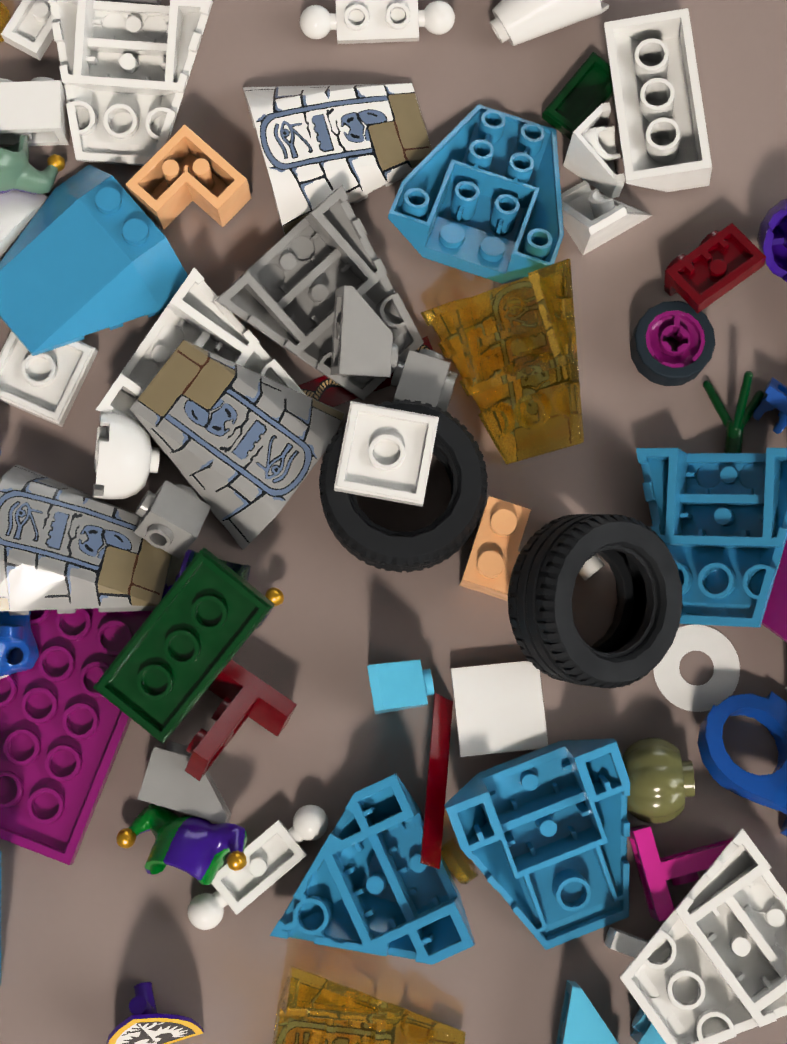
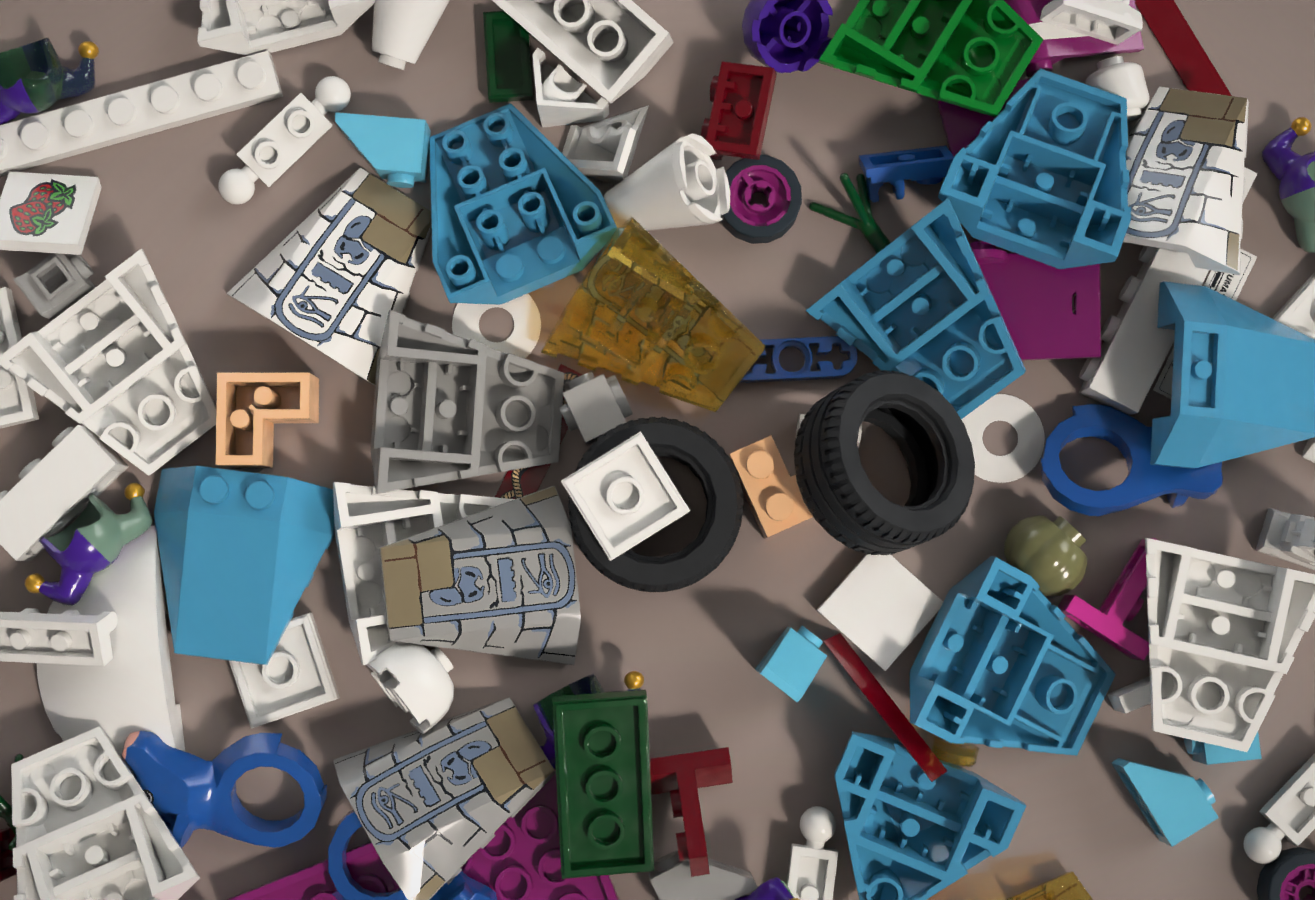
camera: 45 degrees left, 5 degrees up
light grey brick [134,480,211,559] -> none
light grey slope [330,285,398,378] -> none
none -> medium azure slope [335,112,431,188]
none -> white piece [452,294,541,358]
none -> white cone [604,133,730,233]
none -> blue beam [738,336,857,383]

